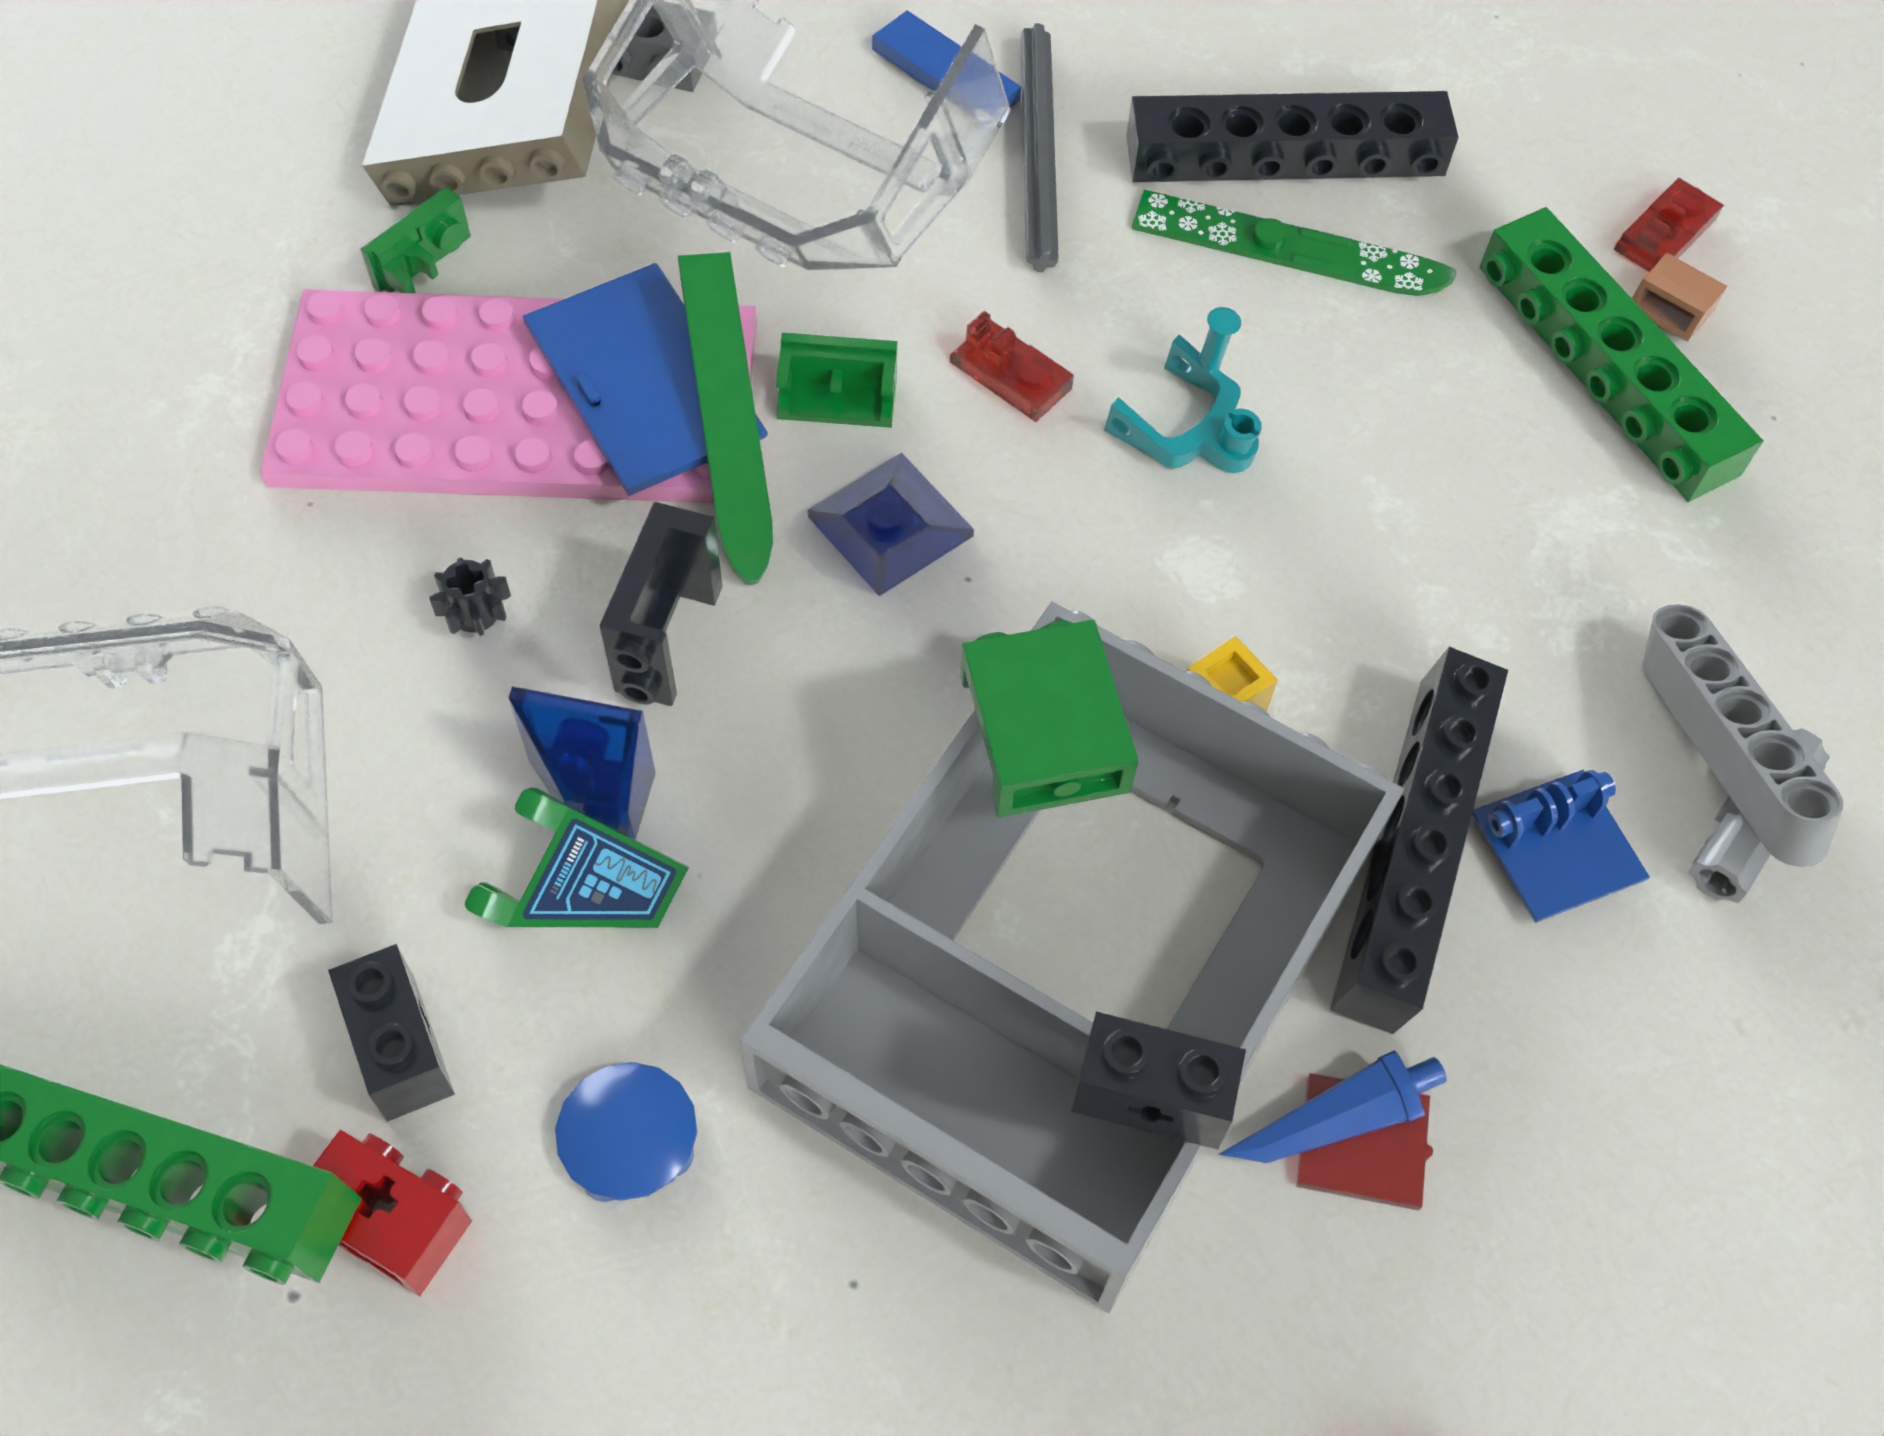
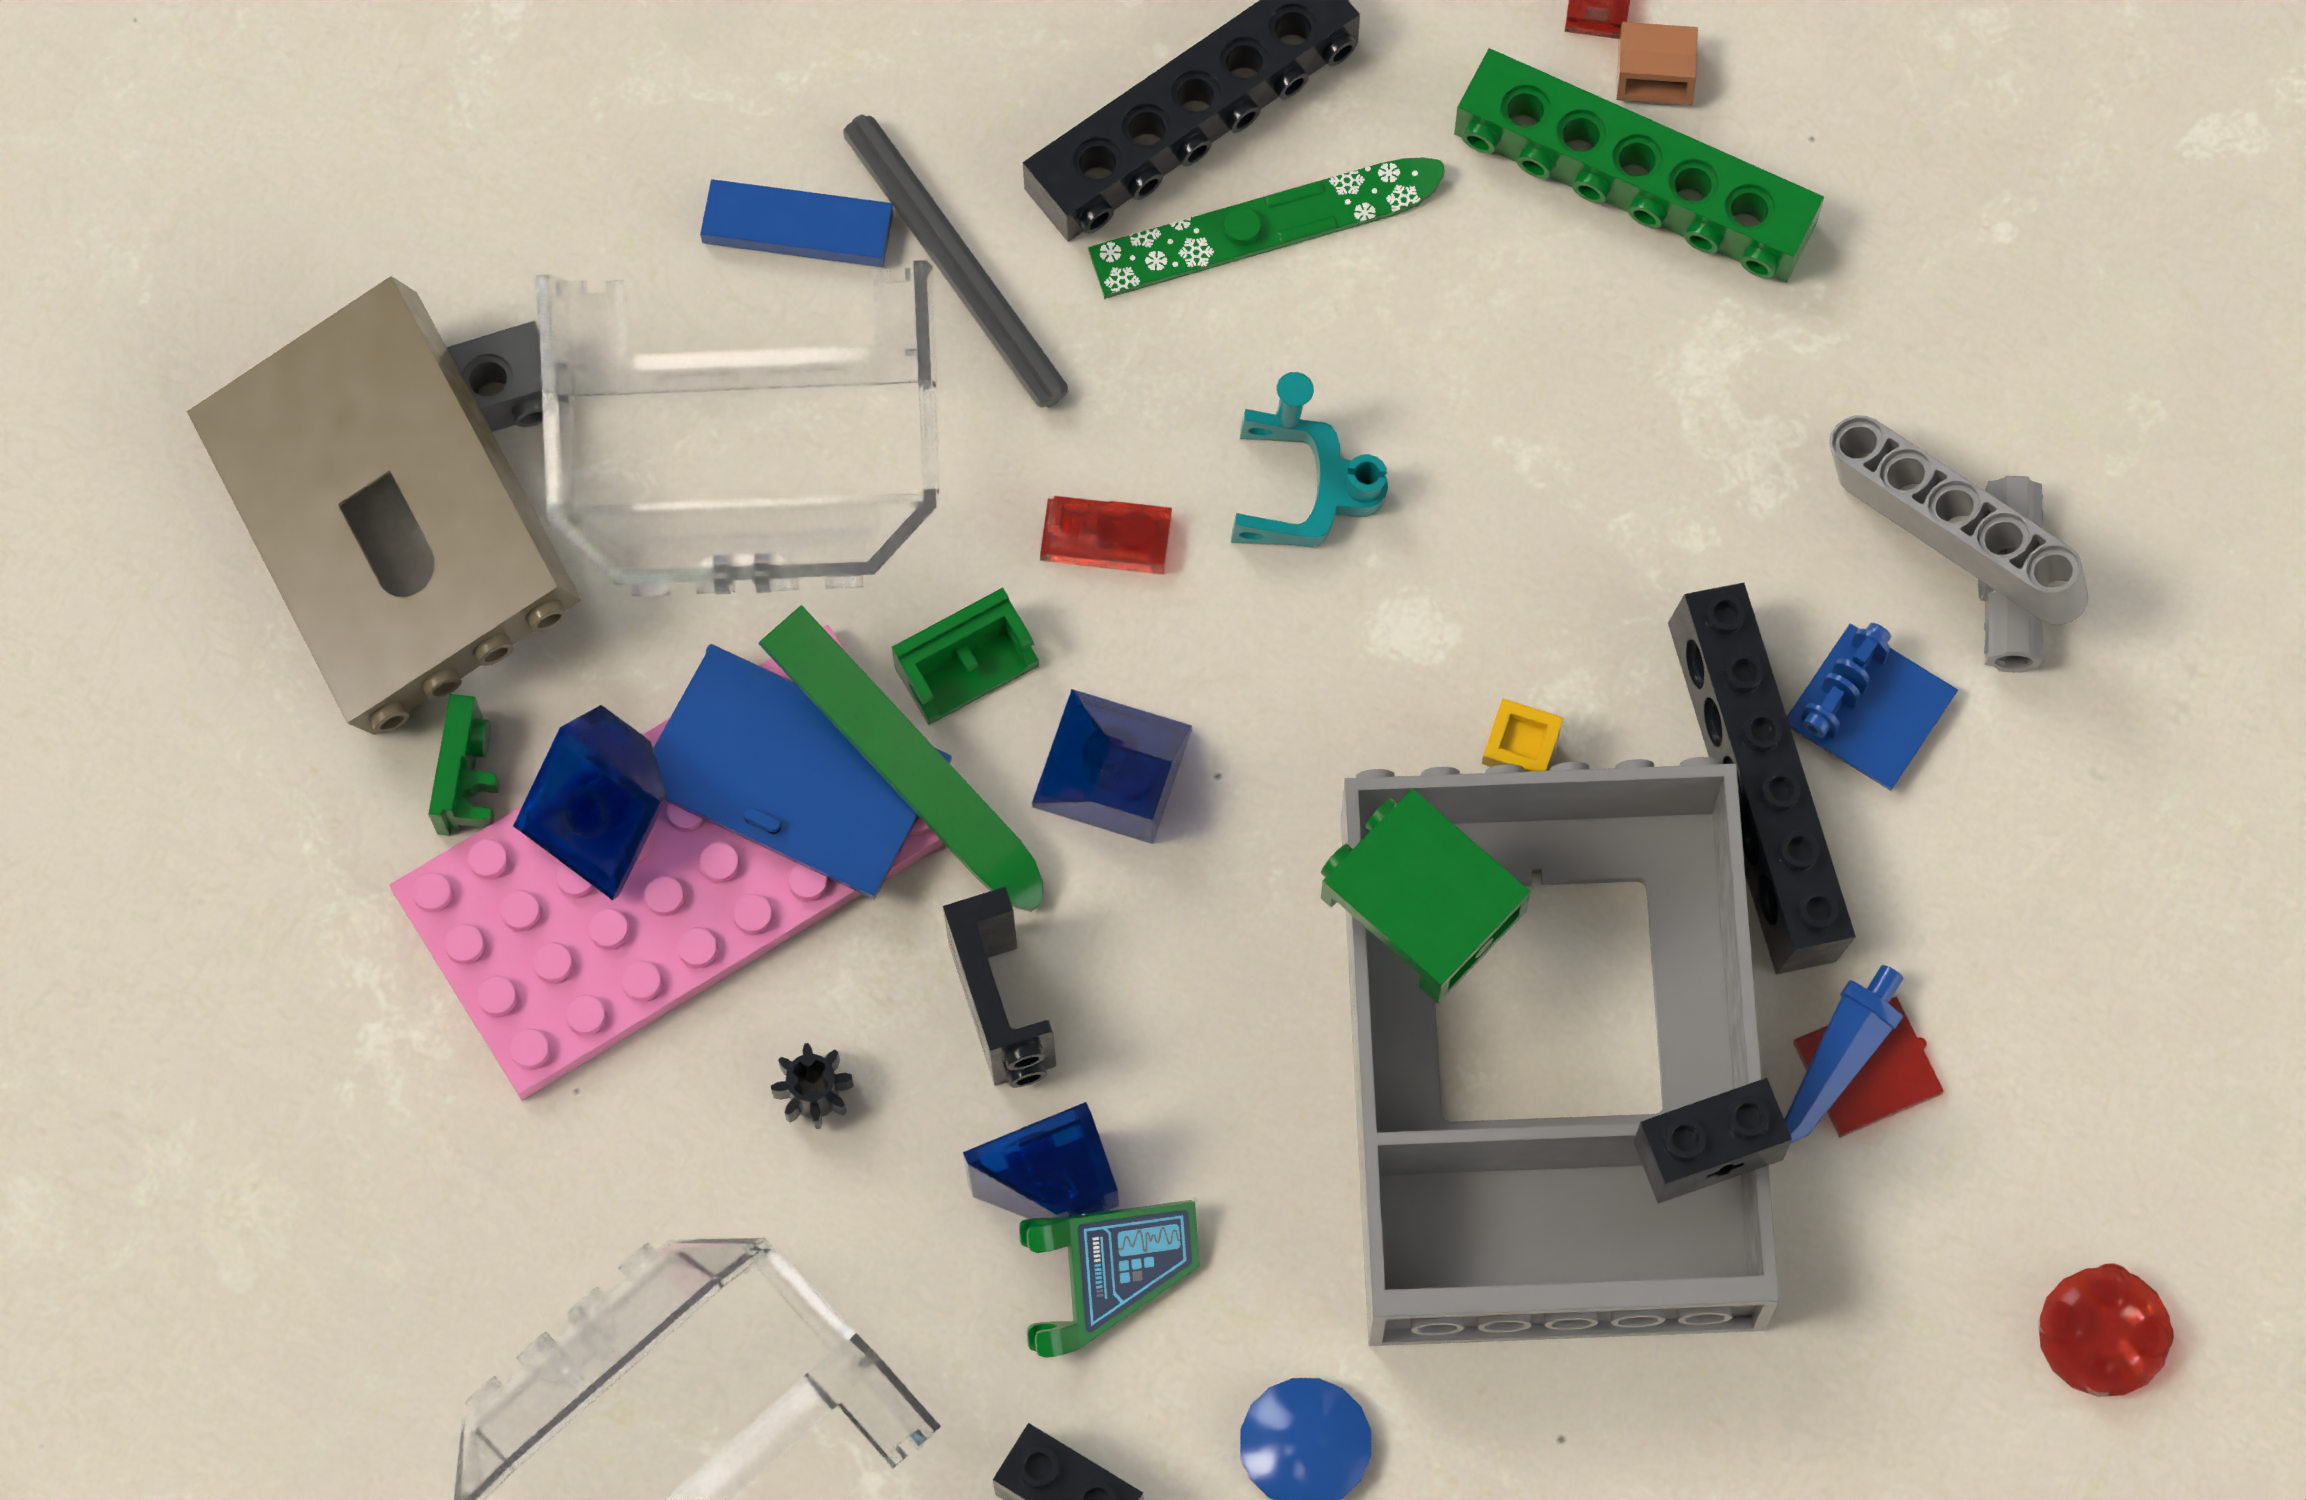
camera: 30 degrees left, 10 degrees up
none -> clear blue slope [513,705,667,900]

